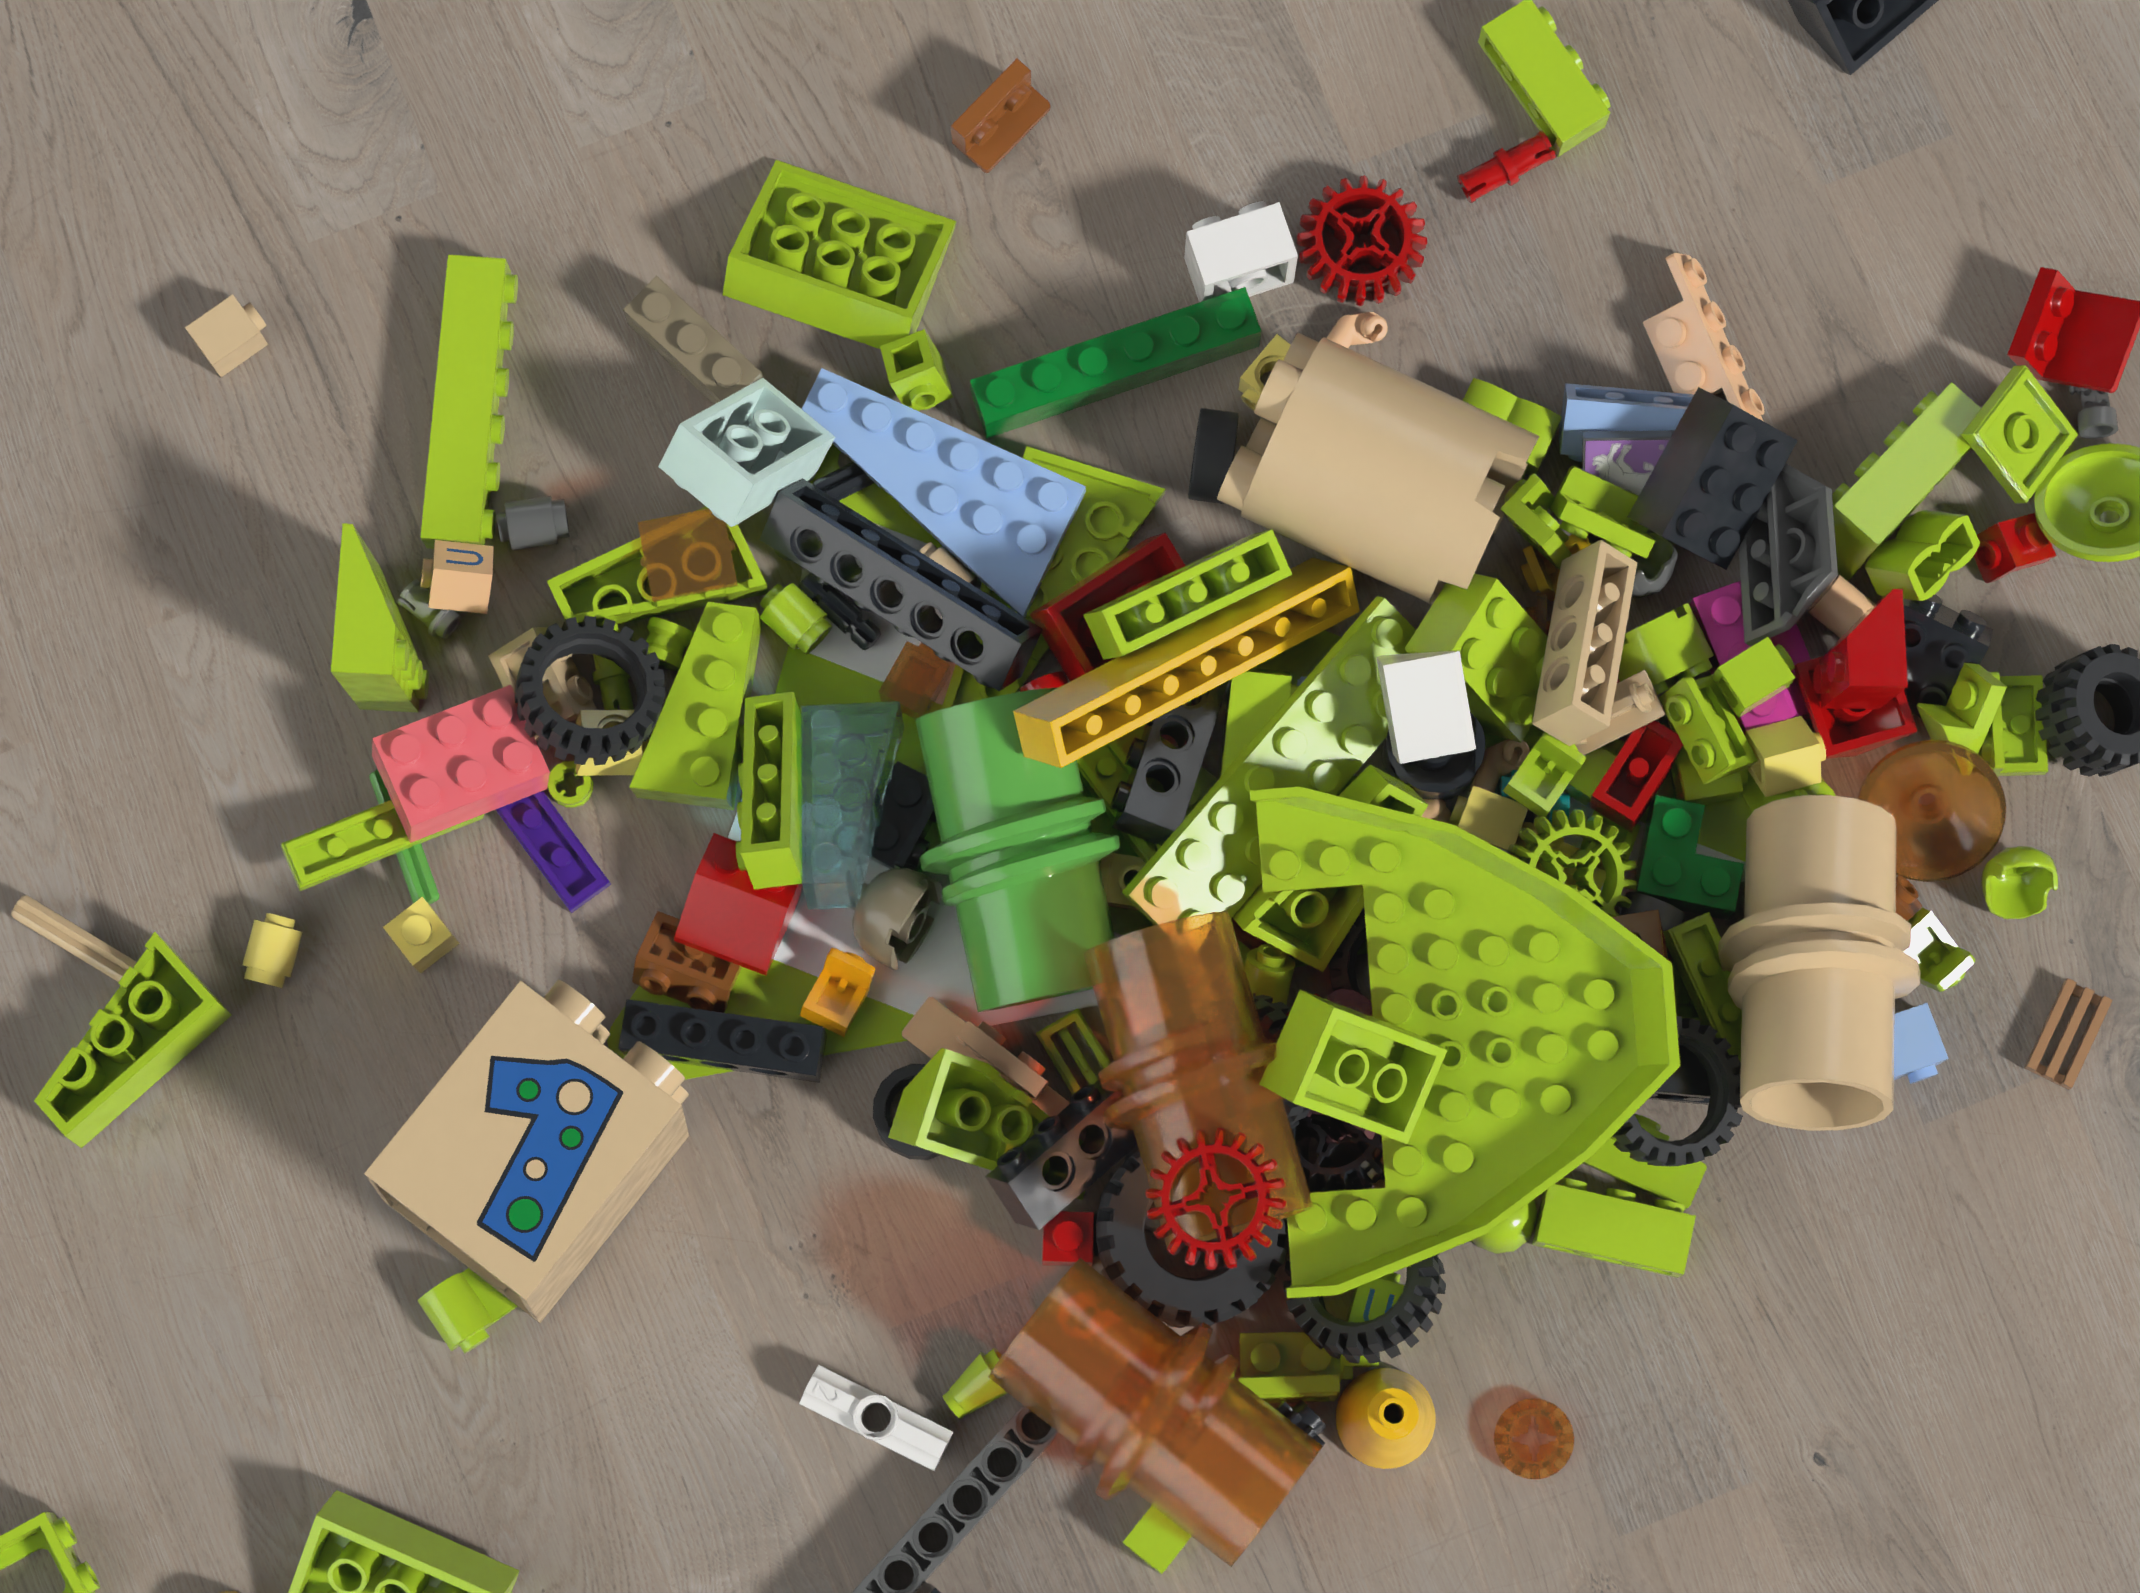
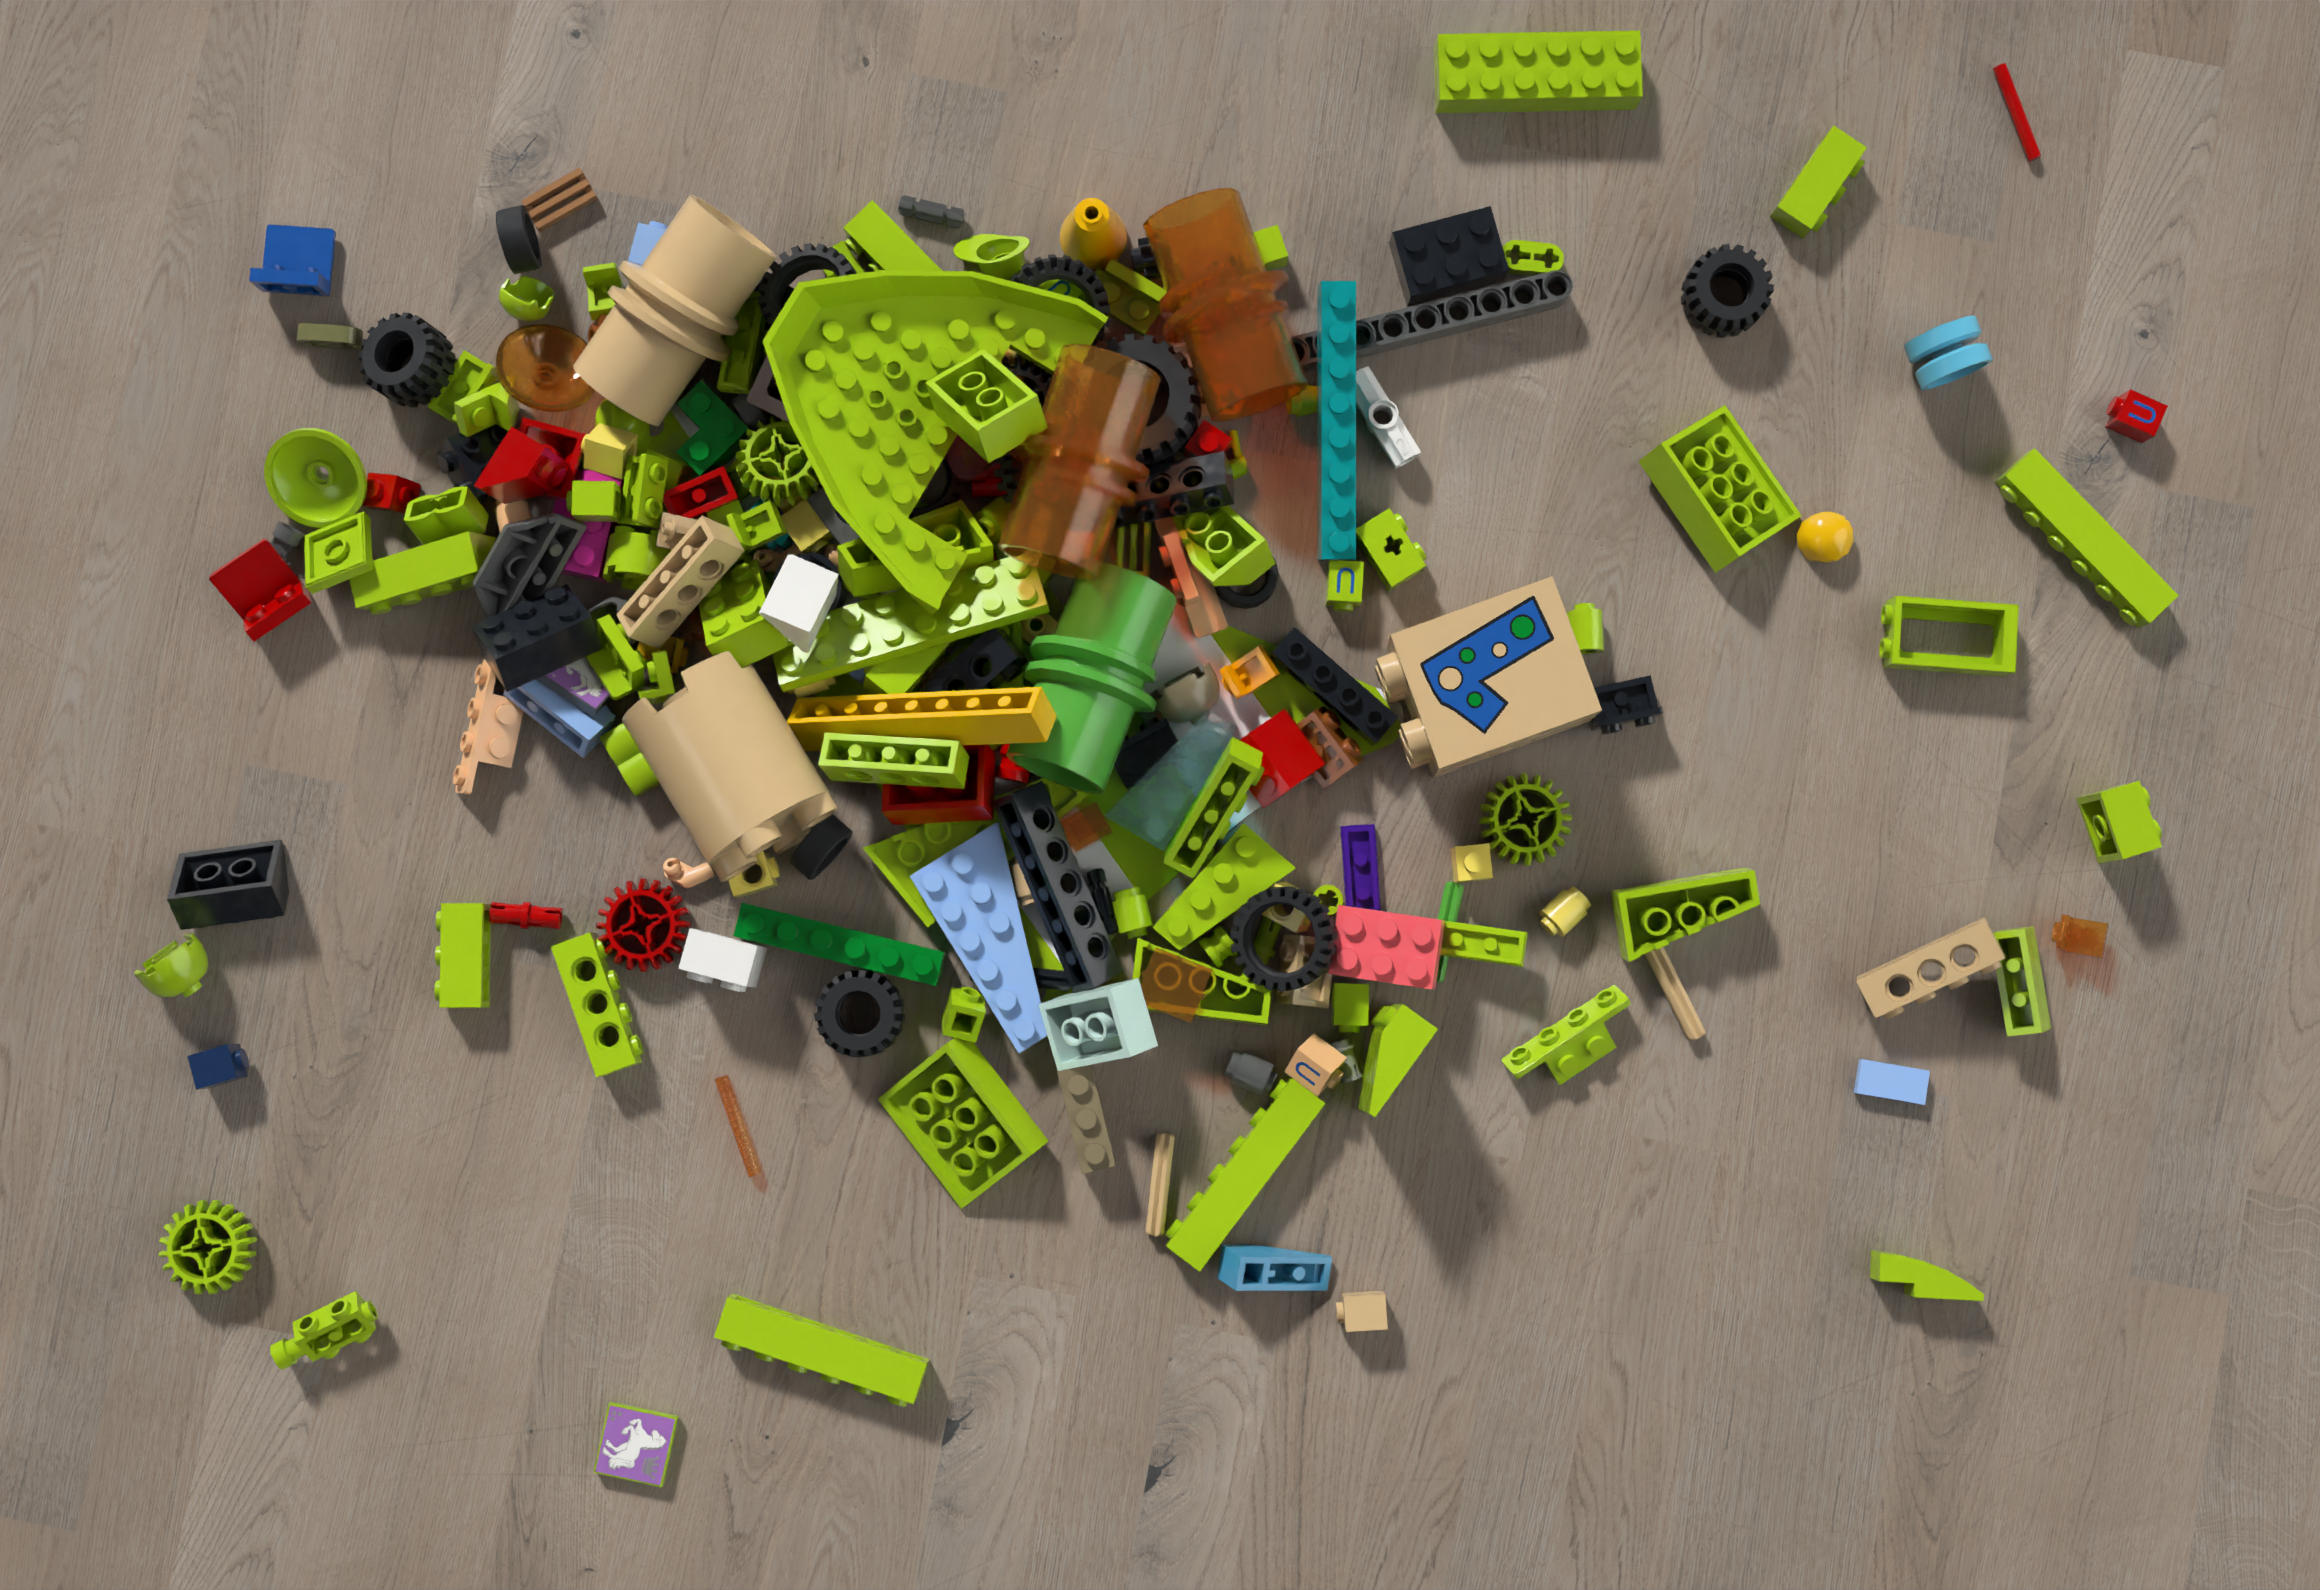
camera: 150 degrees left, 5 degrees up
dark orange bracket [951,58,1051,173] -> none
red gear [1145,1128,1287,1270] -> none
clear orange gear [1493,1398,1574,1480] -> none
none -> black tyre [496,205,542,274]
none -> lime brick [551,932,644,1078]
none -> clear orange bar [714,1075,762,1177]
none -> black tyre [814,970,905,1057]
none -> dark grey axle [898,195,965,229]
none -> lime piece [953,234,1030,281]
none -> tan axle [1146,1133,1175,1236]
none -> dark azure slope [1217,1244,1332,1291]
none -> lime hand [1229,430,1248,480]
none -> teal brick [1317,281,1356,560]
none -> lime brick [1325,560,1364,612]
none -> lime brick [1331,983,1369,1033]
none -> lime brick [1356,508,1427,592]
none -> lime gear [1478,773,1572,866]
none -> lime bracket [1501,985,1631,1085]
none -> black bracket [1589,675,1663,735]

